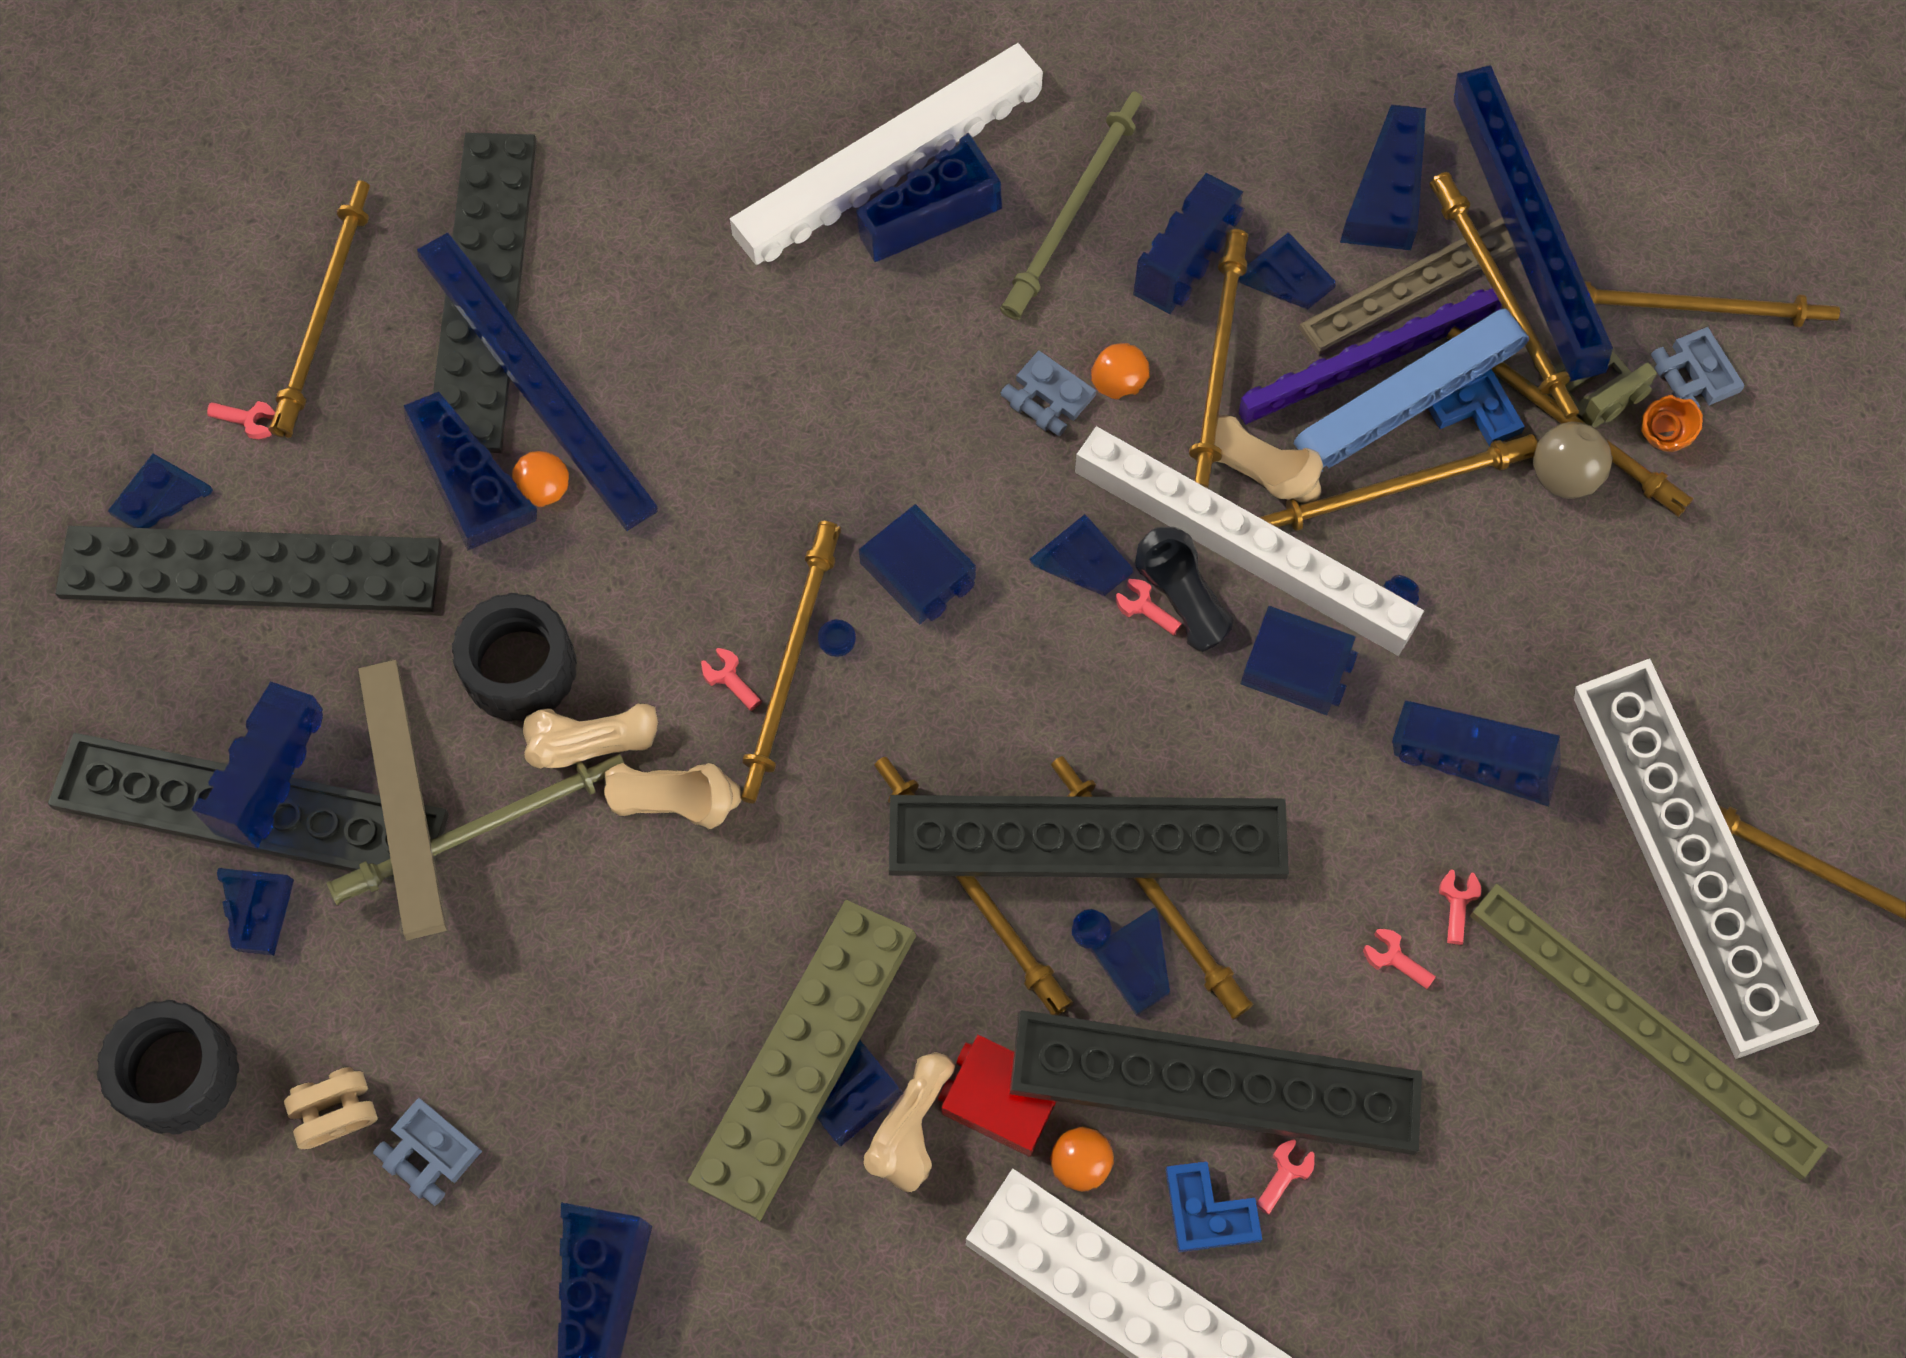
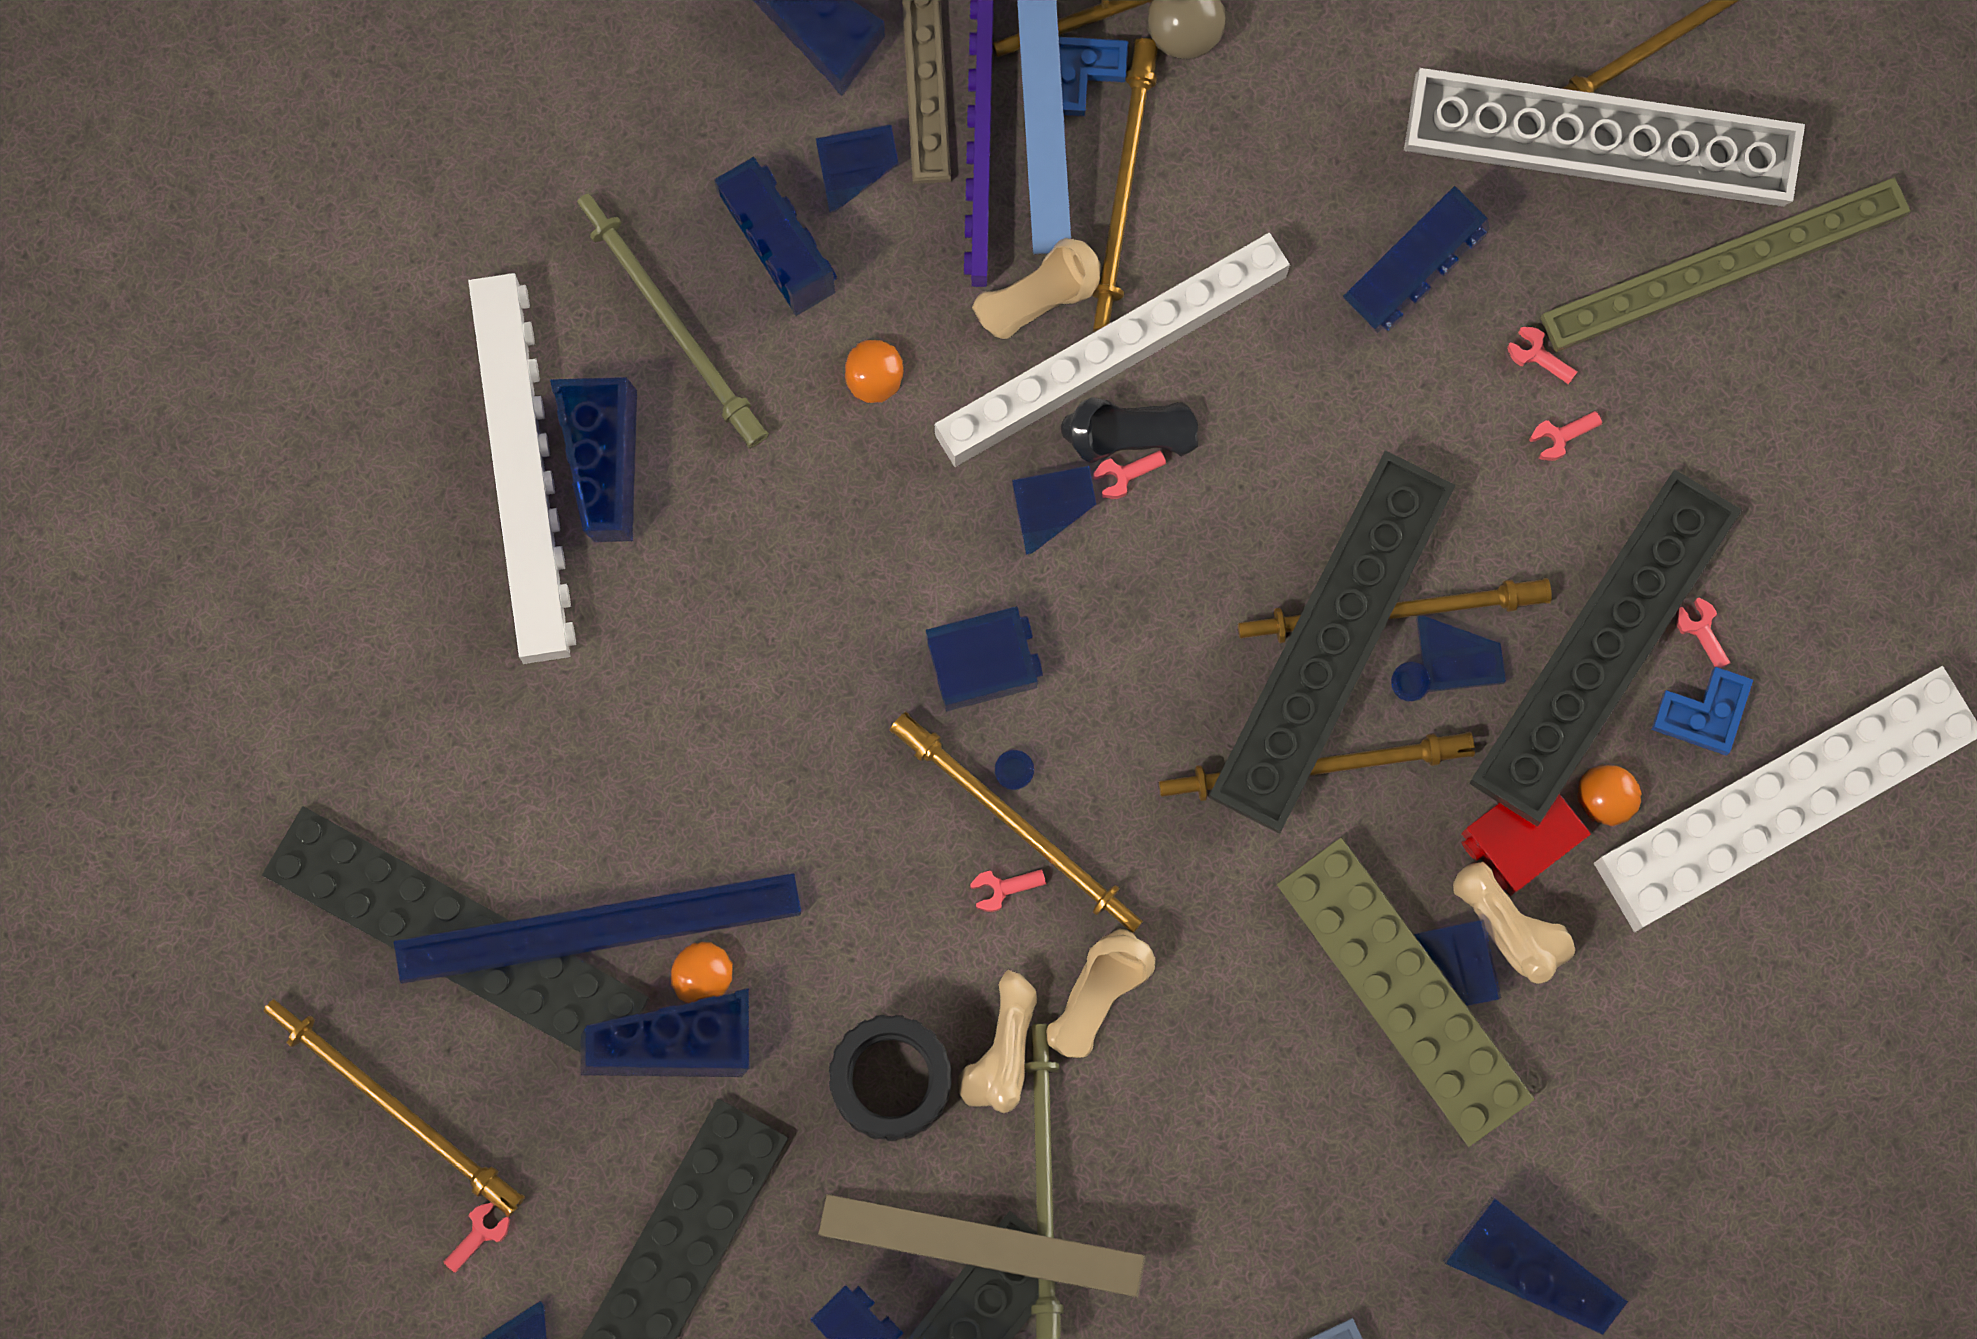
camera: 65 degrees left, 10 degrees up
sand blue plate [1001,350,1096,436] -> none
pearl gold bar [1189,229,1248,489] -> none
clear blue brick [1240,606,1358,715] -> none
clear blue plate [1383,575,1419,606] -> none

